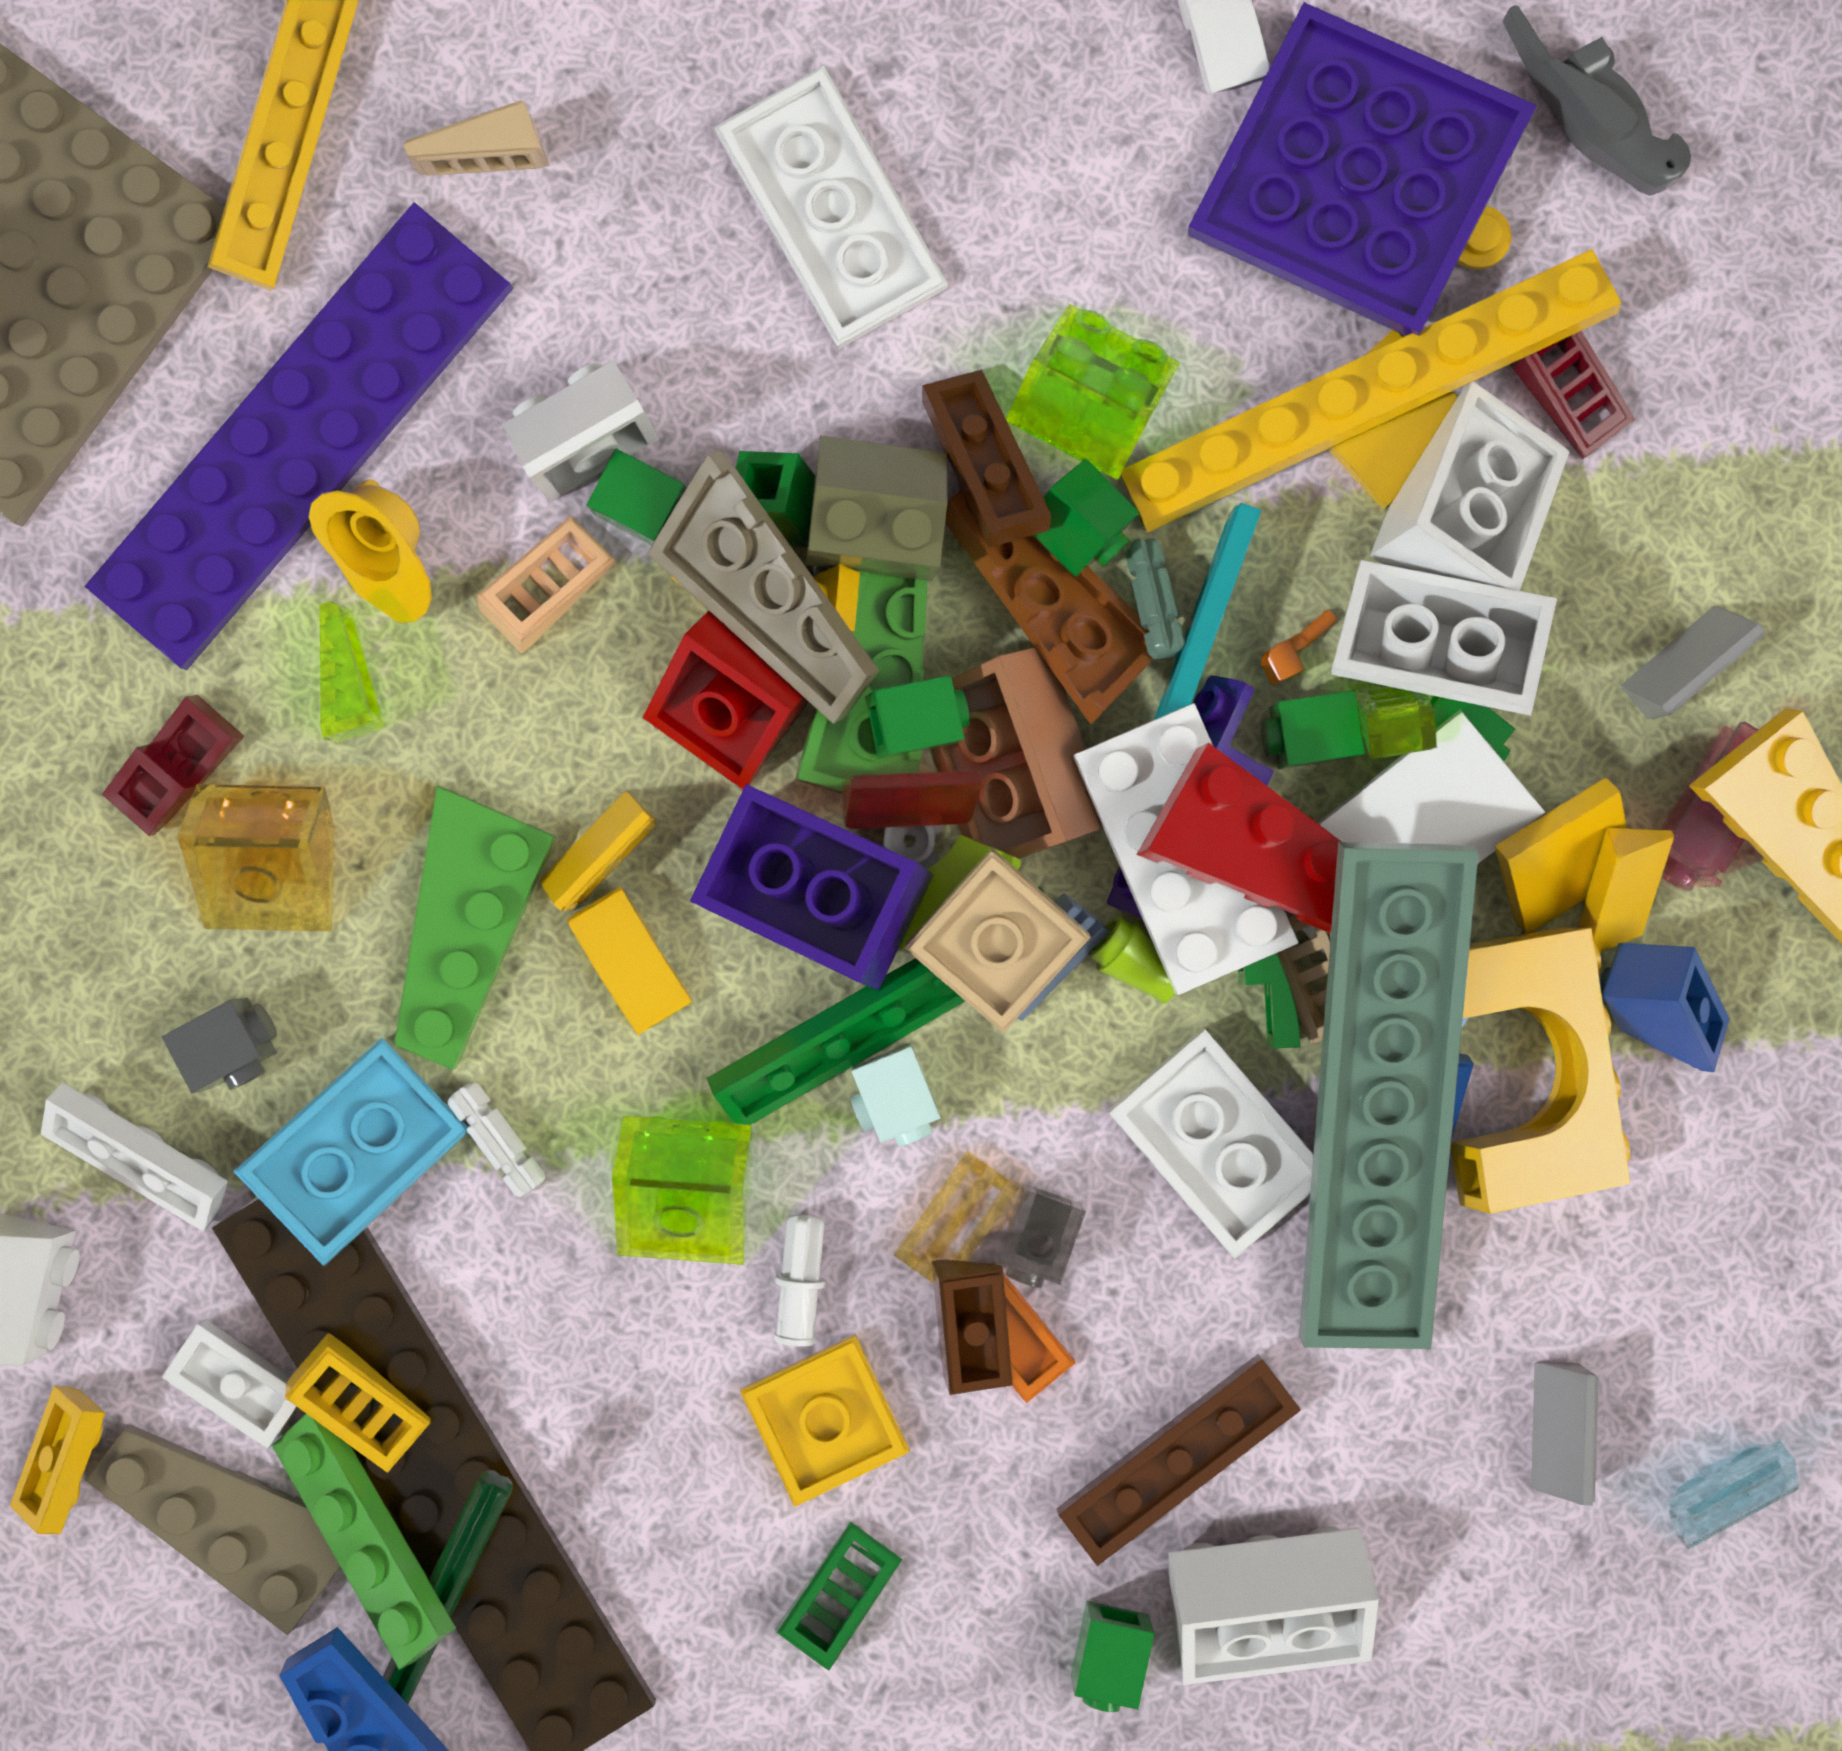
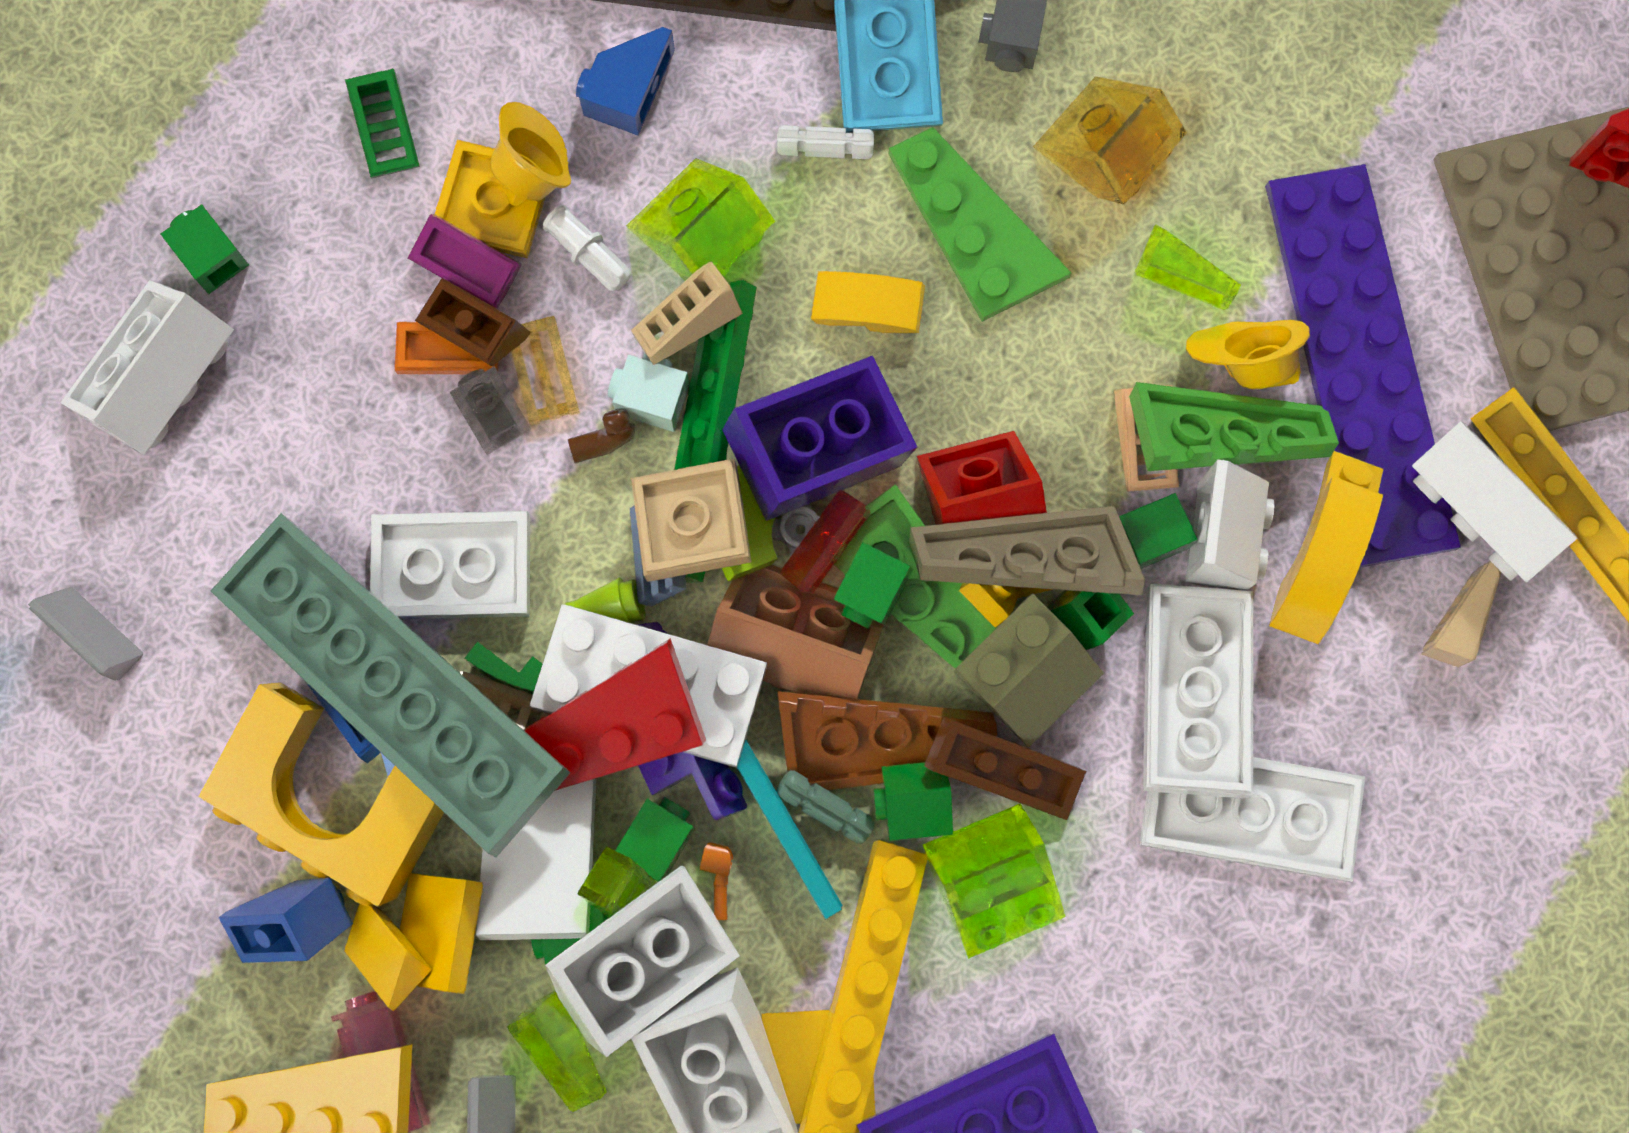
camera: 130 degrees right, 10 degrees down
dark red slope [101,695,244,836] -> none
yellow slope [540,791,658,911] -> none
reddish brown plate [1057,1354,1301,1566] -> none
none -> magenta tile [407,214,522,308]
none -> yellow piece [491,102,571,206]
none -> clear neon green slope [507,990,607,1112]
none -> reddish brown arm [567,409,635,463]
none -> blue slope [576,27,675,136]
none -> tan slope [631,262,743,365]
none -> bright green wing [1129,382,1339,471]
none -> white tile [1143,584,1253,799]
none -> yellow arch [1269,451,1383,645]
none -> white slope [1412,421,1577,583]

